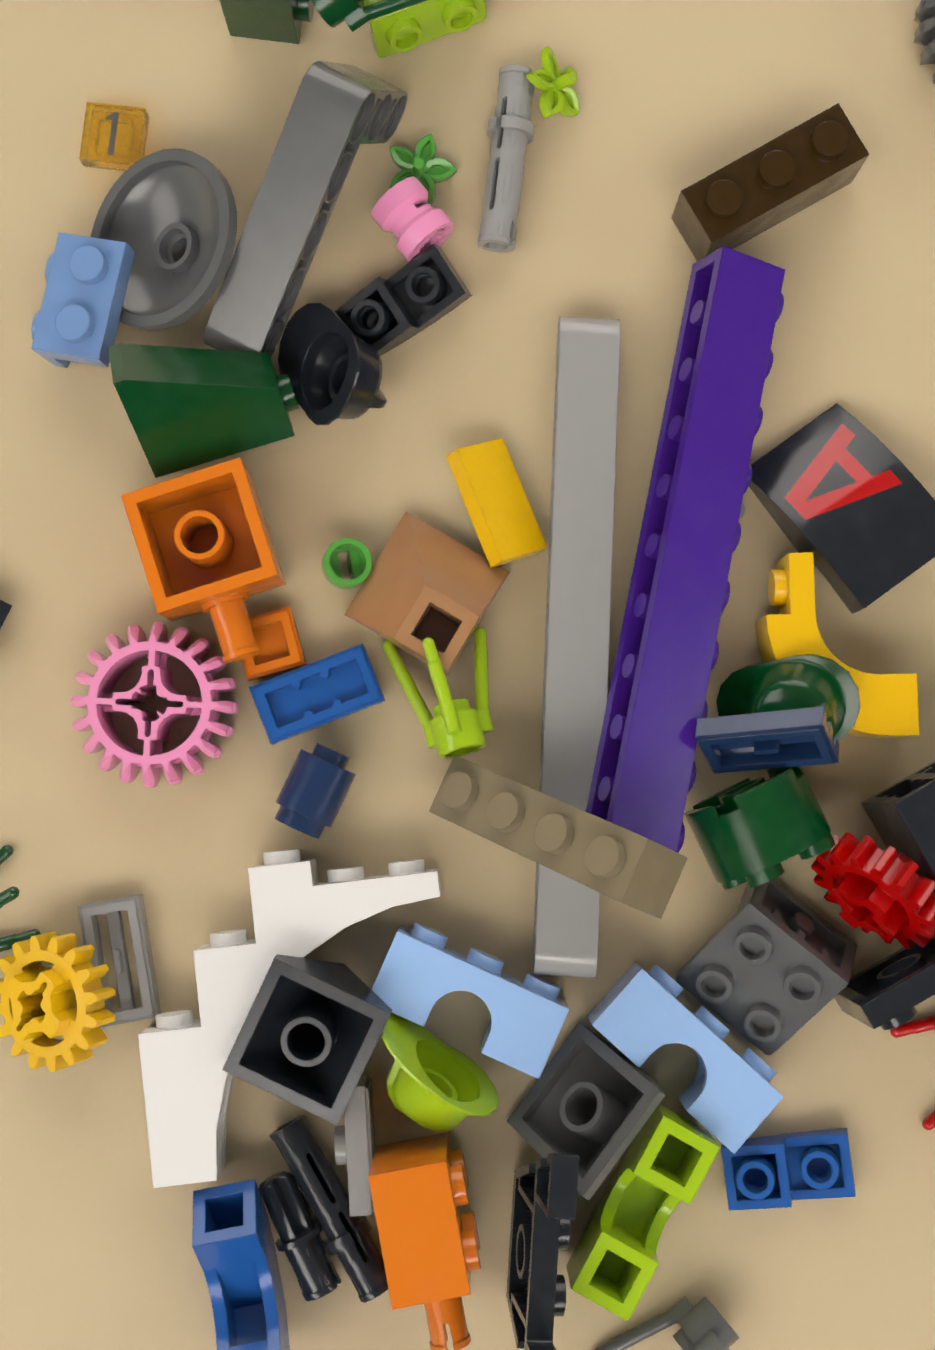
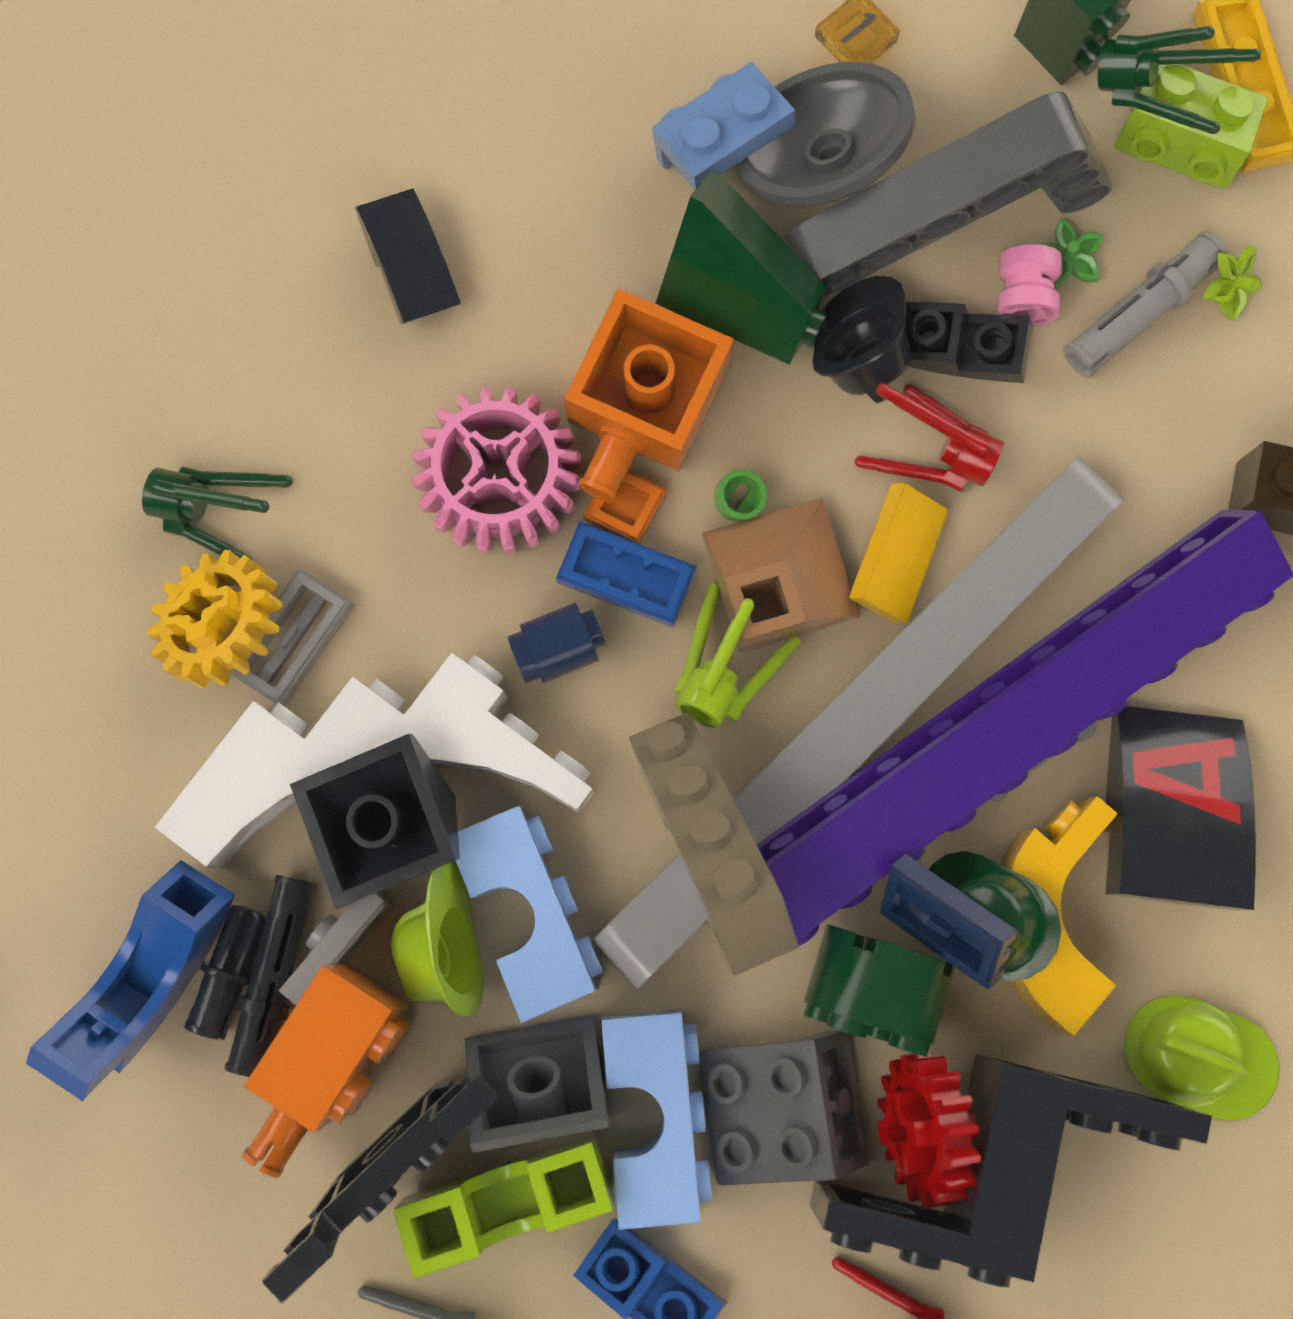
camera: 45 degrees right, 5 degrees down
none -> red plant [855,383,1004,492]

